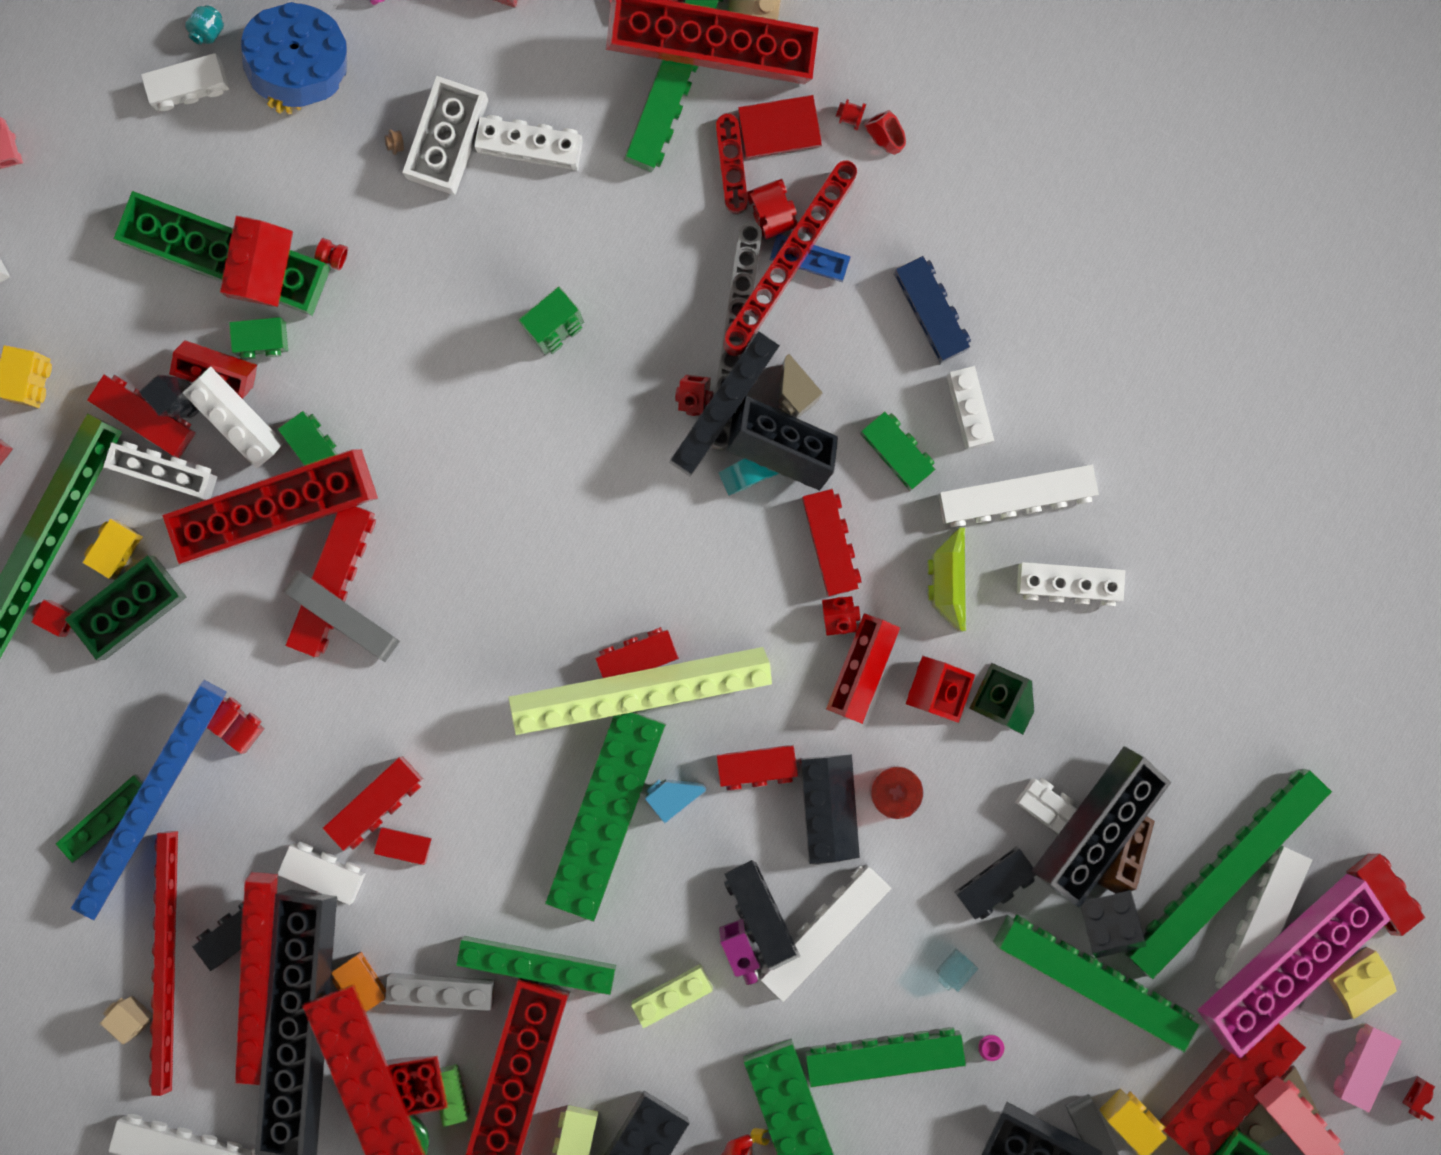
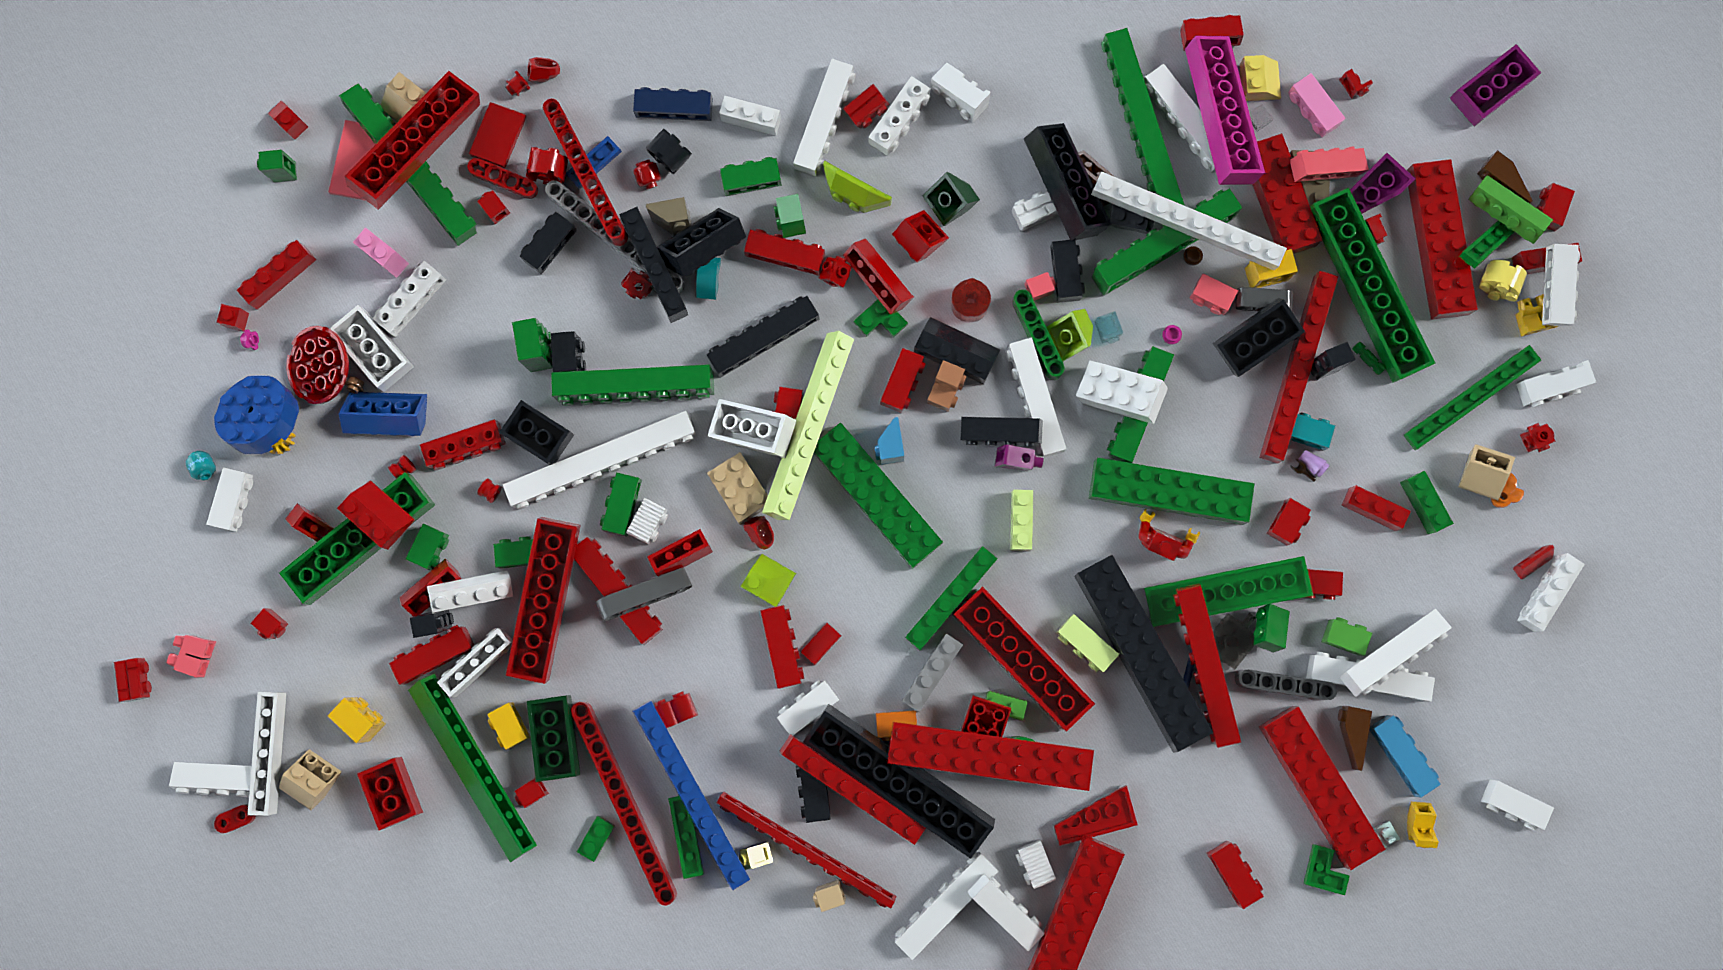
camera: 55 degrees left, 5 degrees down
none -> red brick [250,608,288,639]
none -> red slope [285,503,334,542]
none -> red brick [286,326,349,404]
none -> blue slope [338,392,427,436]
none -> bright pink brick [353,227,409,278]
none -> red brick [420,419,506,470]
none -> red brick [477,190,510,224]
none -> red wheel [477,478,502,503]
none -> black brick [499,400,574,465]
none -> white brick [502,411,697,510]
none -> black brick [520,211,577,275]
none -> black brick [551,331,586,372]
none -> green brick [551,364,714,406]
none -> red beam [571,702,677,906]
none -> green plate [577,816,615,862]
none -> green brick [600,472,642,537]
none -> white brick [626,498,668,545]
none -> red head [633,159,661,190]
none -> black brick [646,128,692,175]
none -> red brick [647,529,713,576]
none -> black brick [706,296,820,378]
none -> tan brick [707,452,768,525]
none -> white brick [708,399,796,458]
none -> bracket [739,842,773,870]
none -> lime slope [741,554,796,607]
none -> red rock [743,516,774,550]
none -> brick [773,194,806,238]
none -> red brick [843,84,890,129]
none -> green plate [853,299,908,337]
none -> nougat brick [927,360,967,412]
none -> white wedge [931,63,991,122]
none -> green beam [1012,289,1065,380]
none -> coral brick [1024,272,1056,301]
none -> lime slope [1046,309,1093,362]
none -> white brick [1076,360,1168,424]
none -> white brick [1091,171,1287,270]
none -> reddish brown plate [1183,246,1203,266]
none -> coral brick [1189,273,1238,315]

